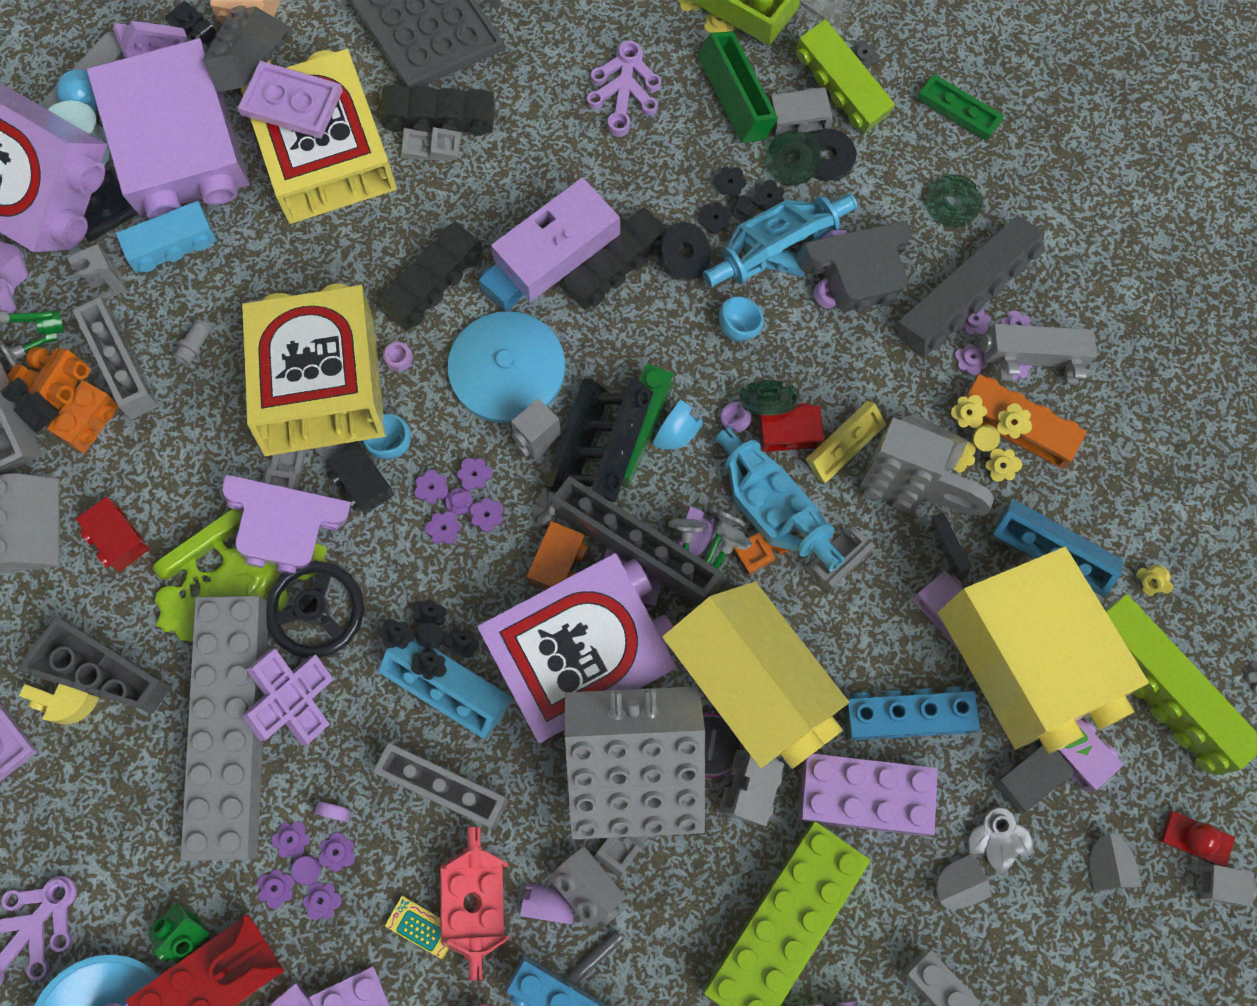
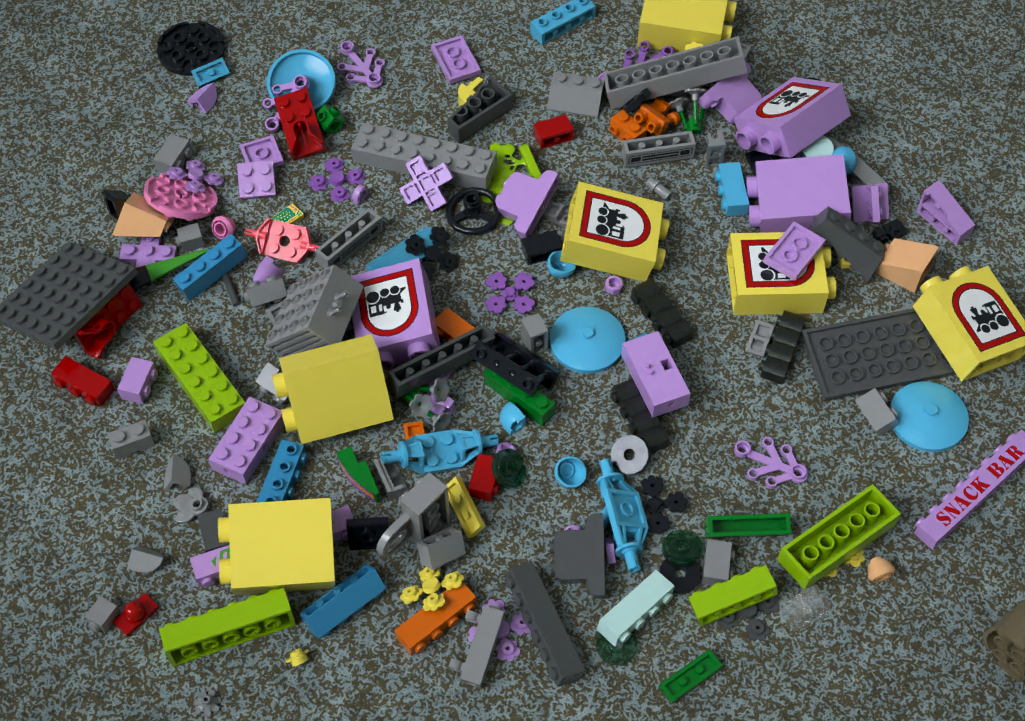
camera: 110 degrees right, 15 degrees down
none -> green slope [336,447,381,503]
none -> light aqua brick [597,570,675,647]

